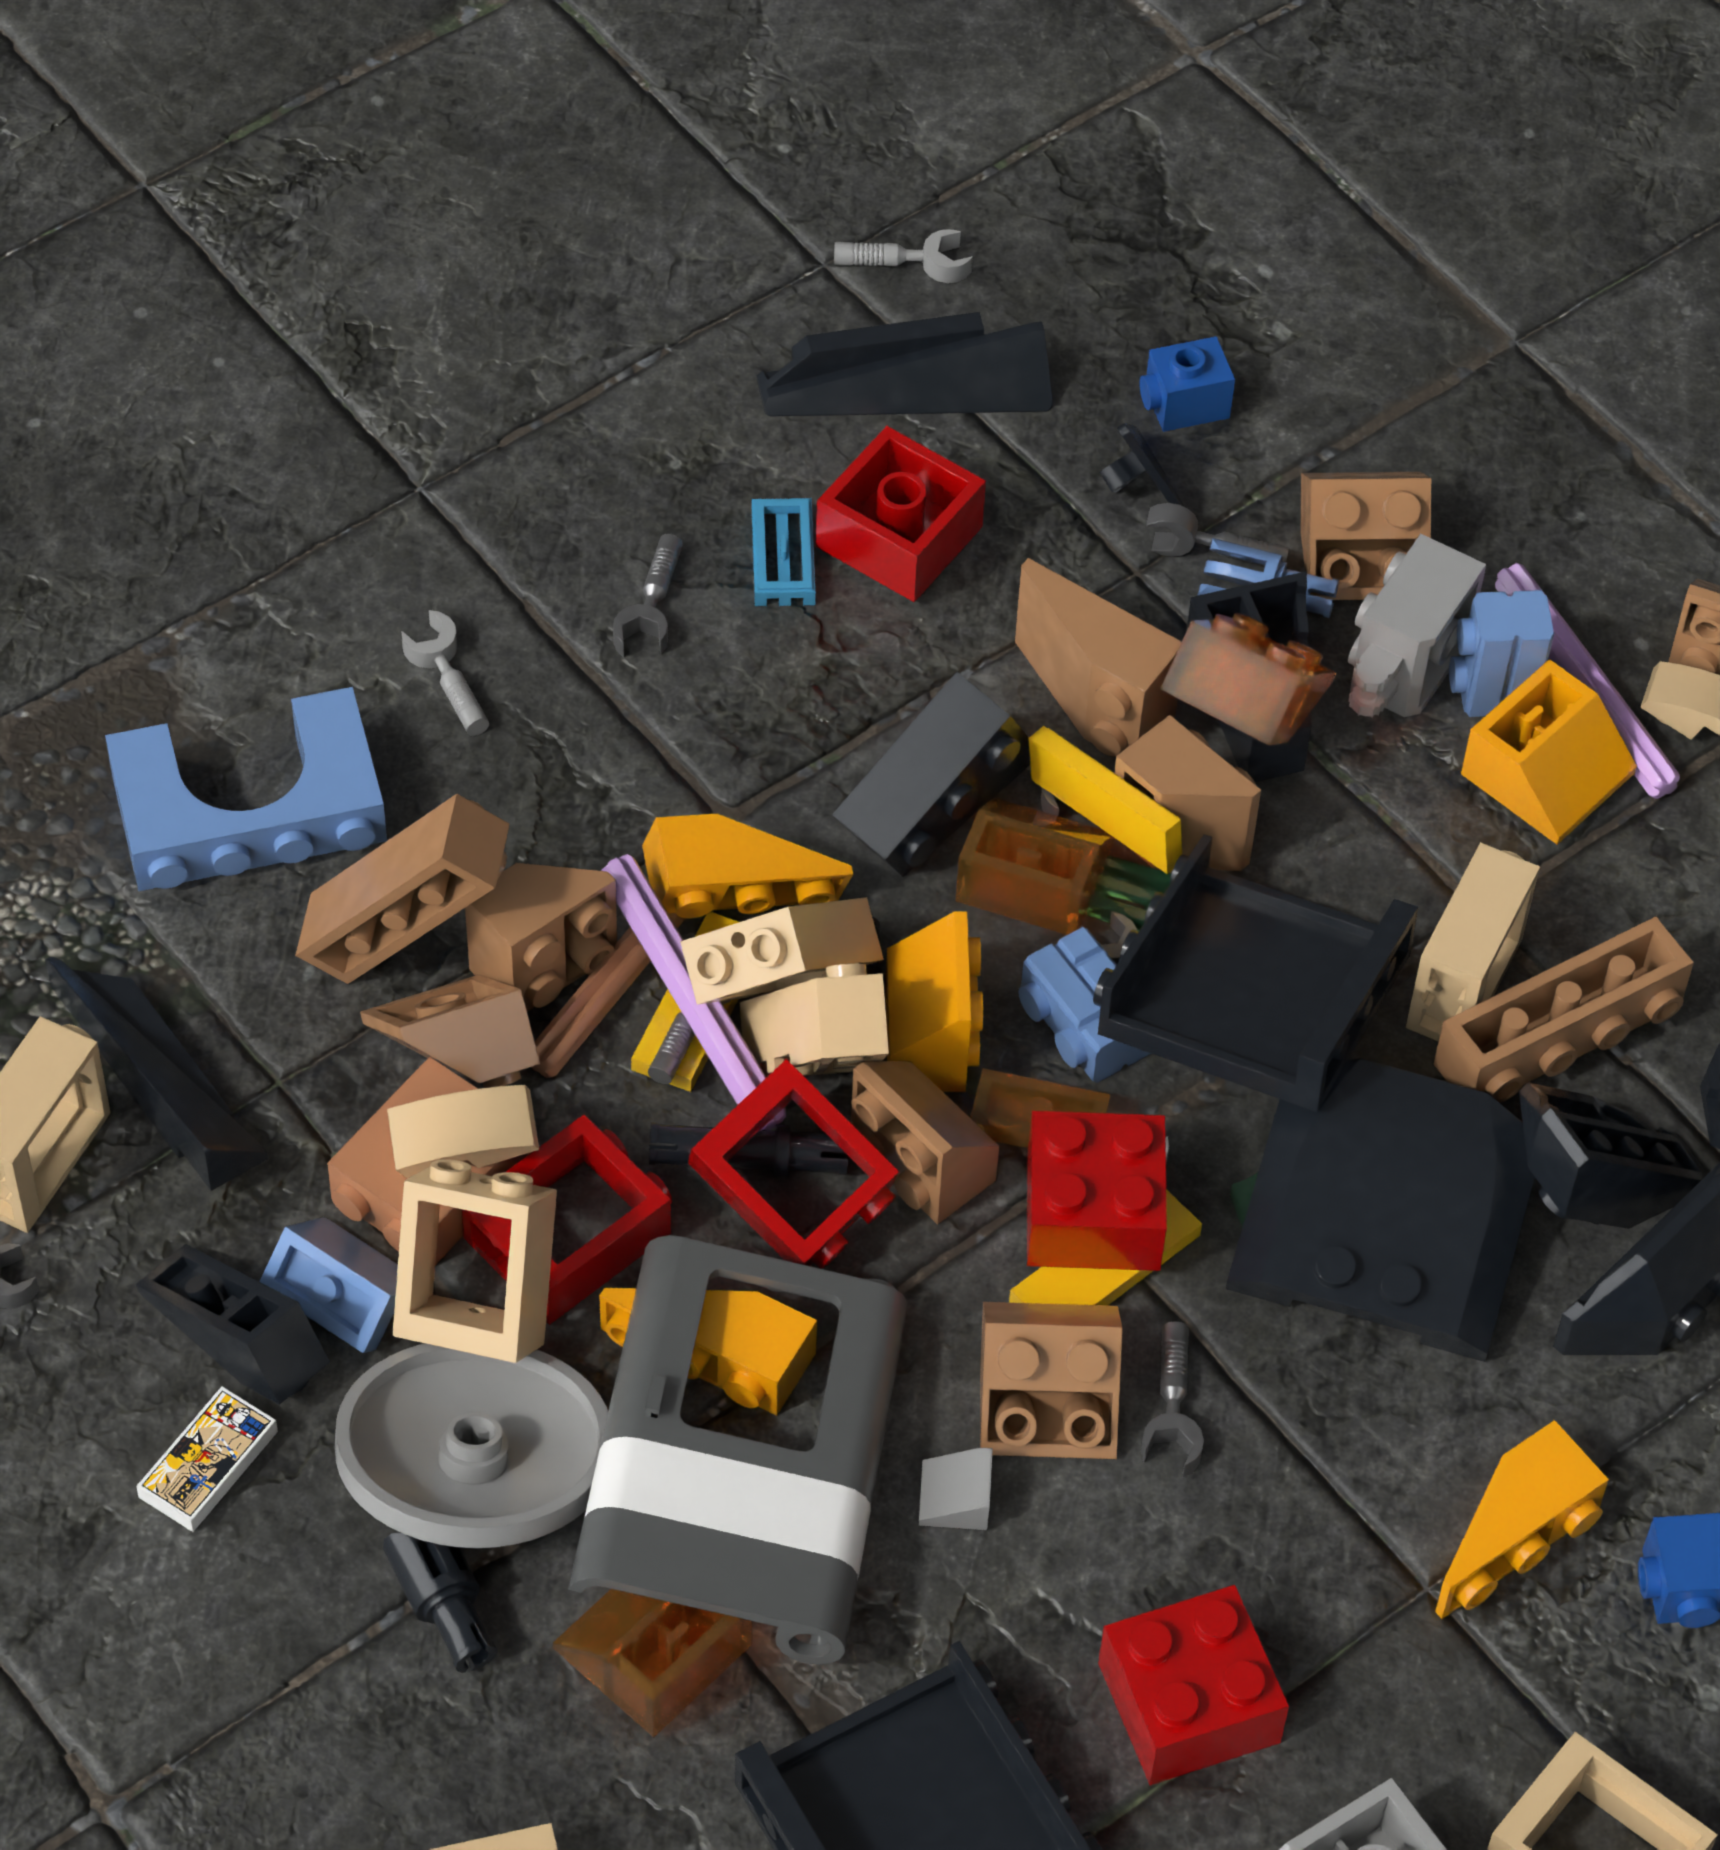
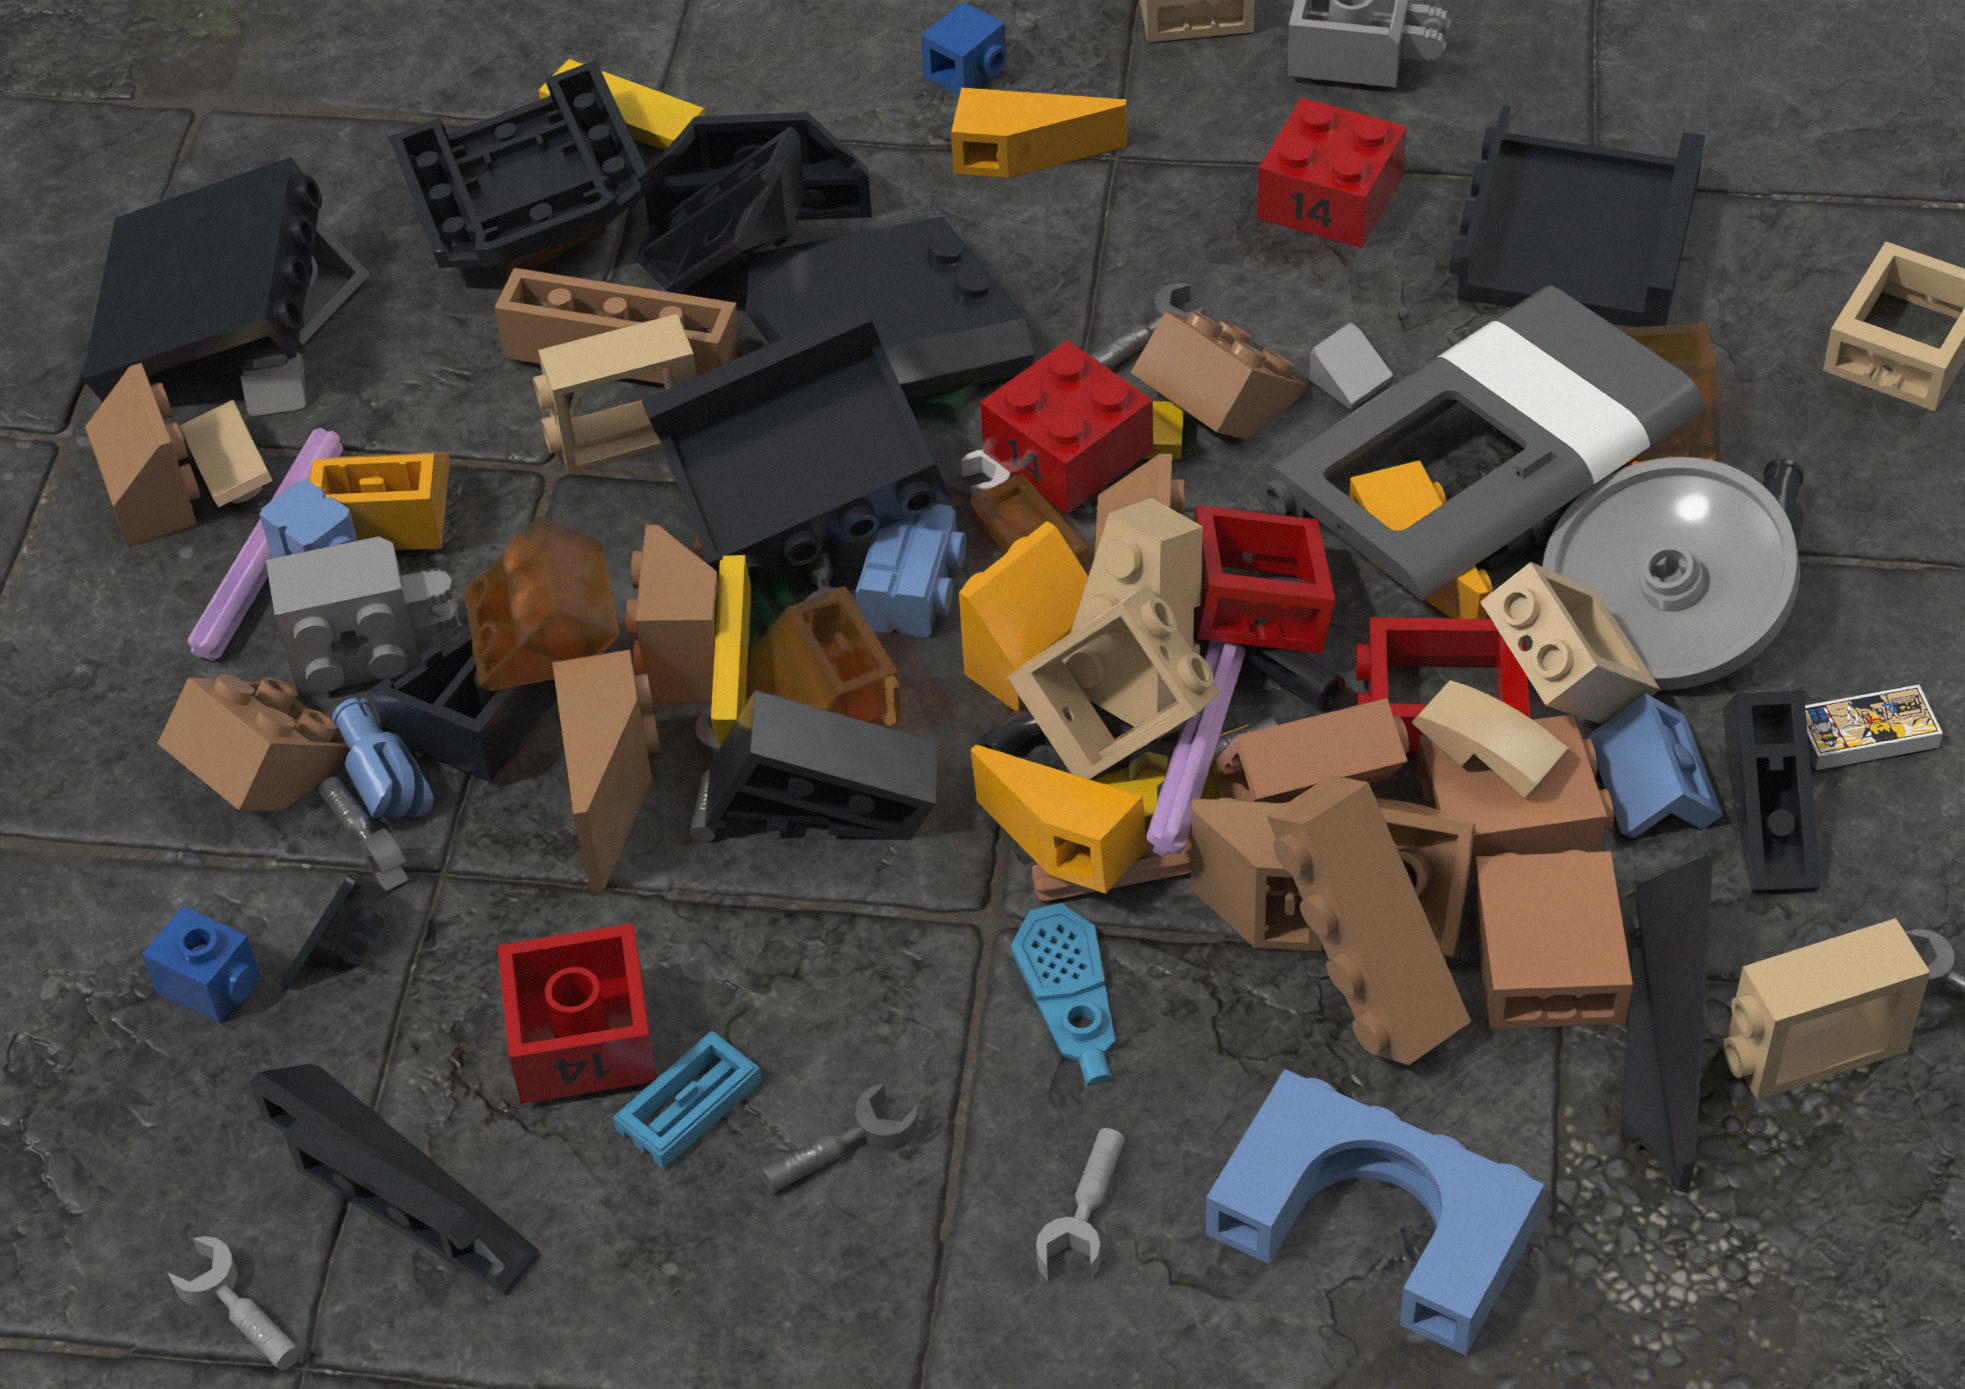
camera: 130 degrees left, 5 degrees down
none -> dark azure piece [1011,903,1115,1086]
none -> nougat brick [1209,698,1409,803]
none -> nougat brick [1471,850,1633,1029]

